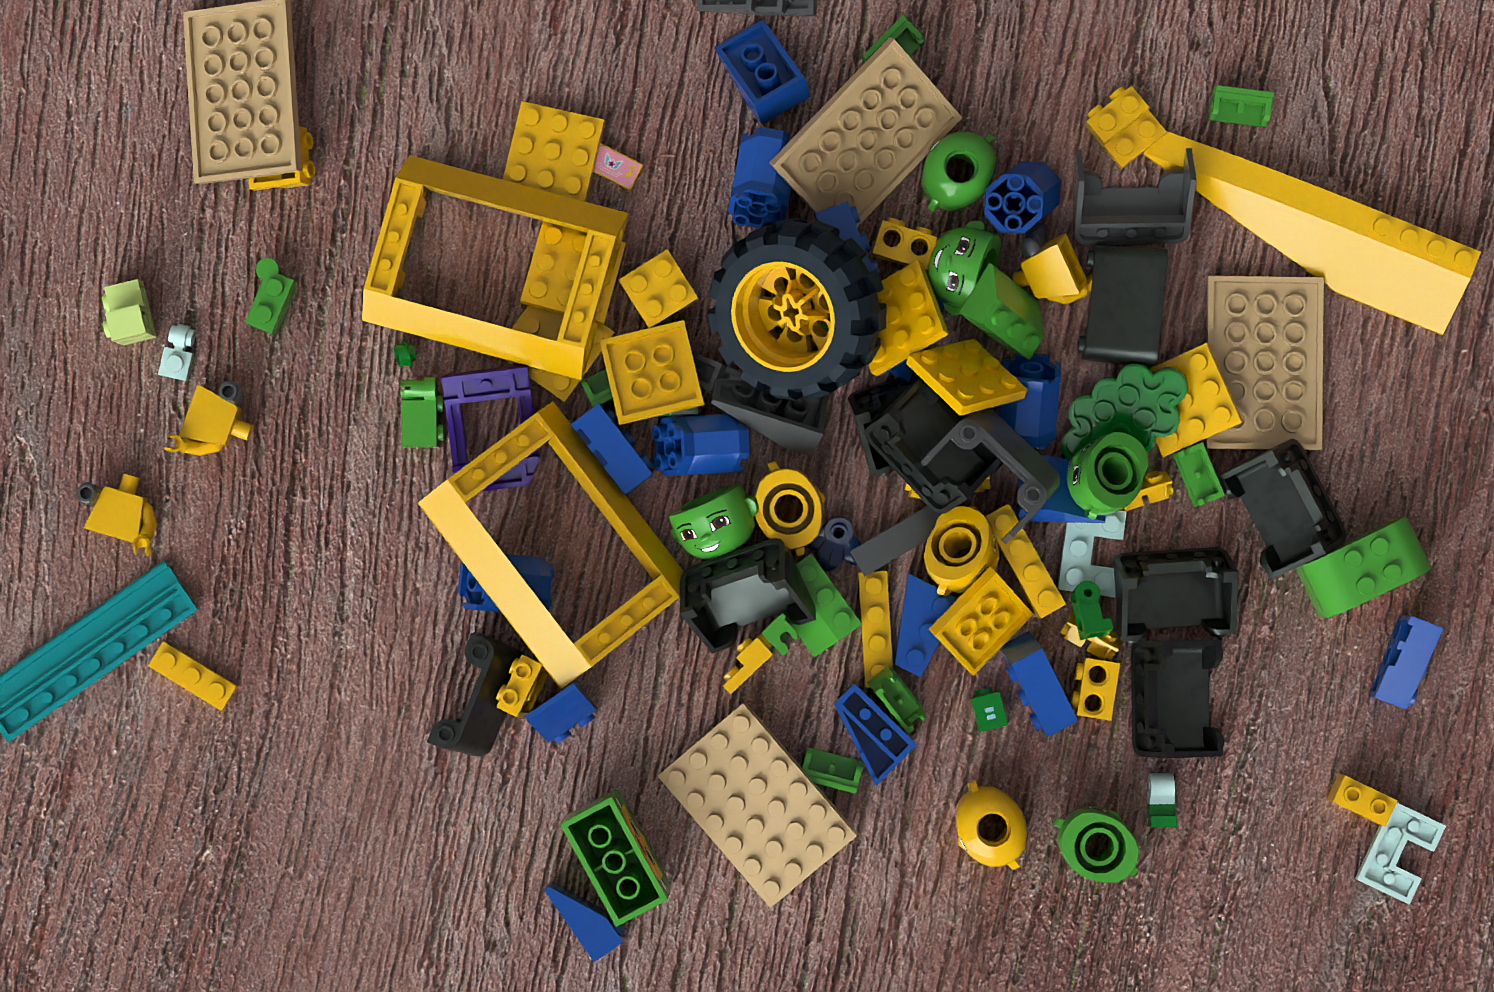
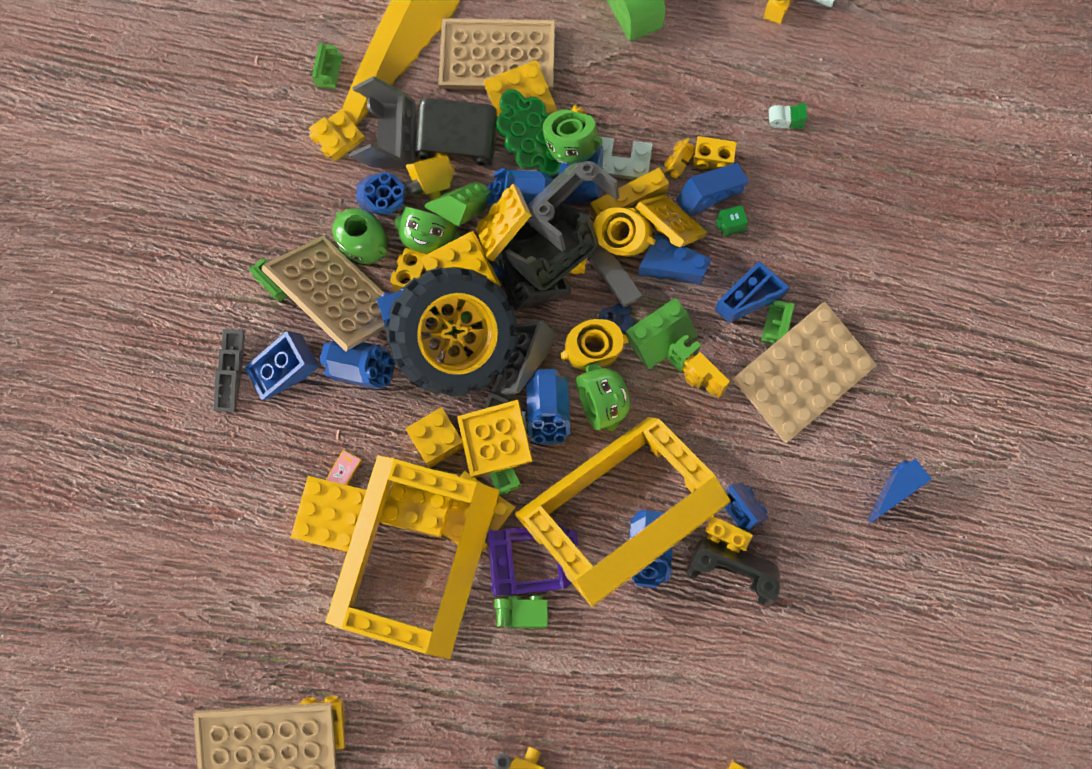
camera: 90 degrees left, 15 degrees down
bright green hinge [245,258,299,336] -> none
green plate [394,340,416,368] -> none
bright green brick [560,789,671,927] -> none
blue wedge [571,403,654,496] -> none
pearl dark grey windscreen [680,538,816,653] -> none
yellow plate [858,571,893,688] -> none
bright green hinge [867,665,926,734] -> none
yellow piece [955,780,1027,870] -> none
bright green piece [1052,806,1139,883] -> none
green leg [1071,581,1114,640] -> none
pearl dark grey windscreen [1114,547,1239,643] -> none
pearl dark grey windscreen [1131,640,1224,759] -> none
bright green hinge [1172,442,1225,507] -> none
pearl dark grey windscreen [1217,439,1346,579] -> none

